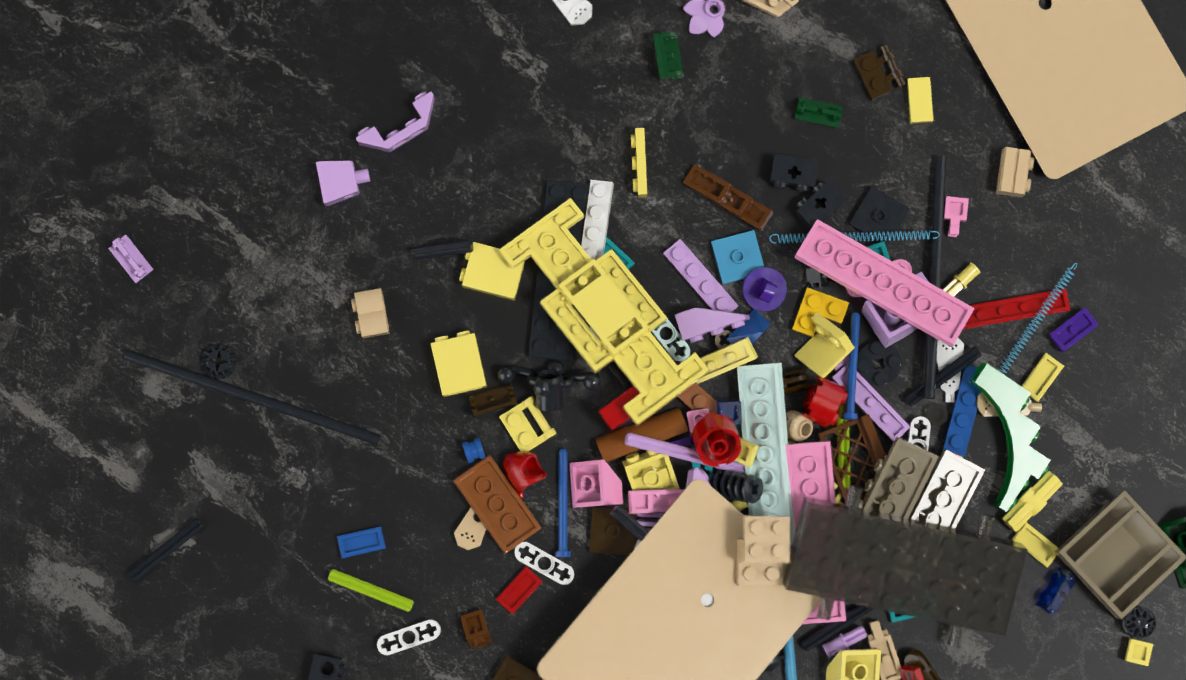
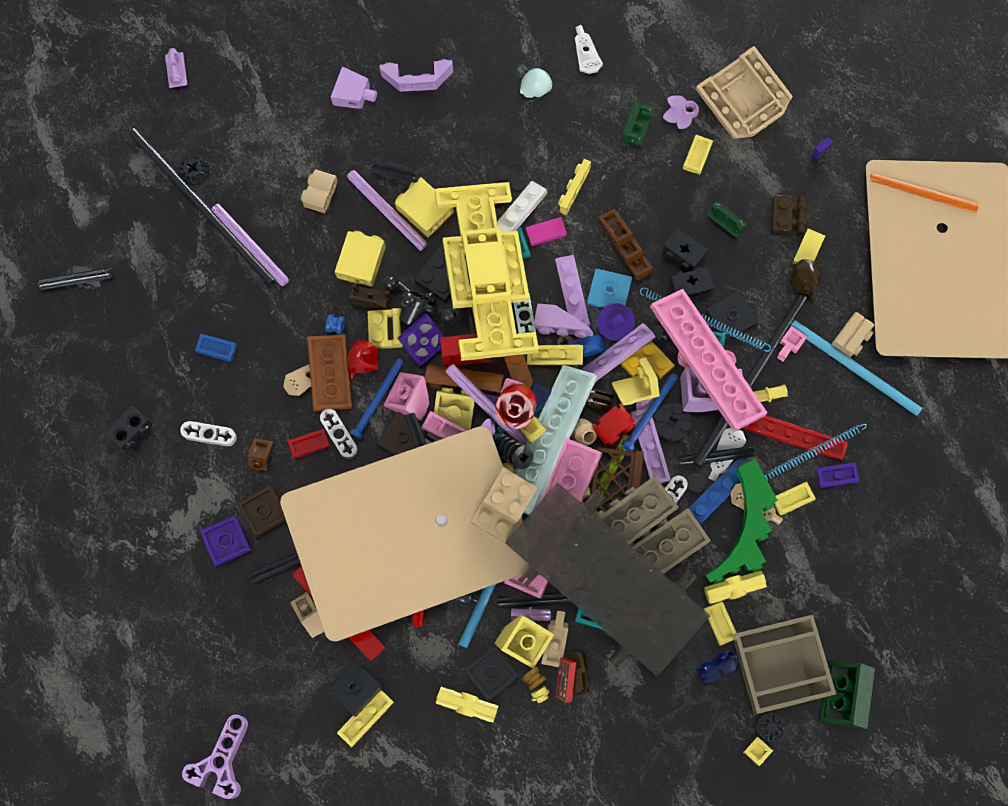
camera: 35 degrees right, 10 degrees down
lime axle [328,569,414,612] -> none
none -> lavender axle [211,204,289,286]
none -> lavender axle [347,170,427,250]
none -> dark purple piece [397,313,444,367]
none -> light aqua hair [520,68,552,98]
none -> dark pink tile [526,217,567,246]
none -> lavender plate [583,323,655,382]
none -> light yellow tile [683,135,713,175]
none -> medium azure piece [790,320,922,416]
none -> dark brown piece [791,259,822,301]

